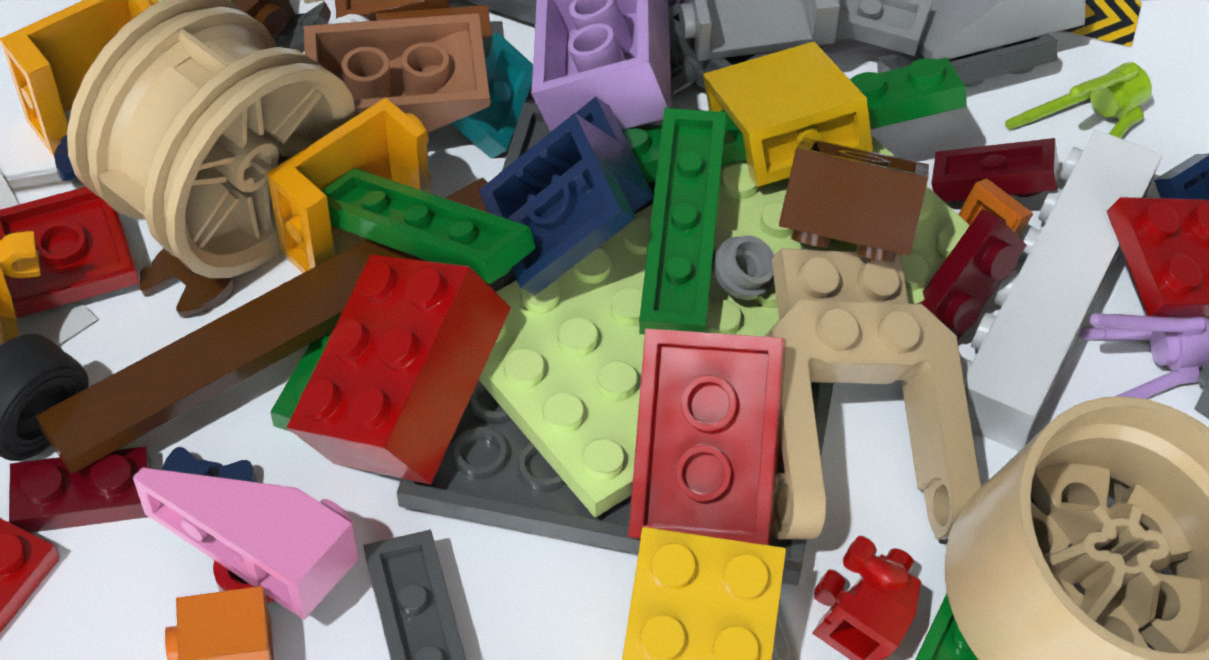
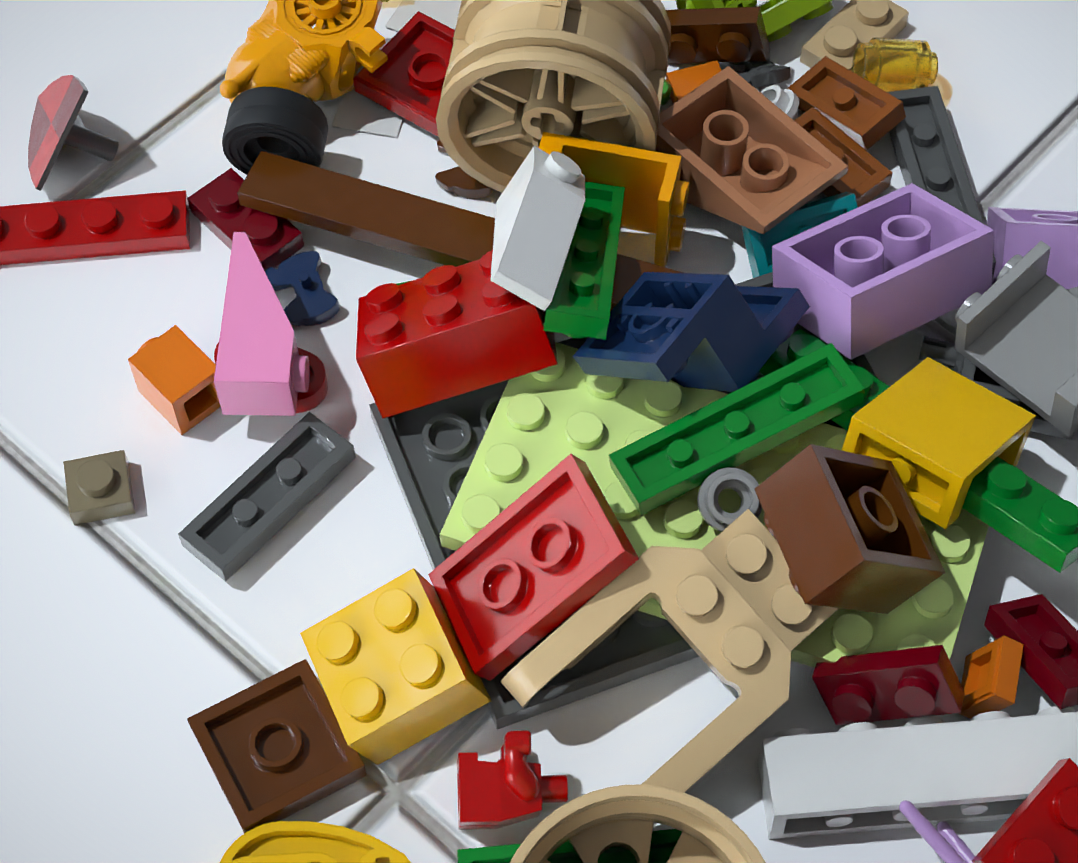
camera: 60 degrees right, 5 degrees up
none -> white slope [491,145,585,311]

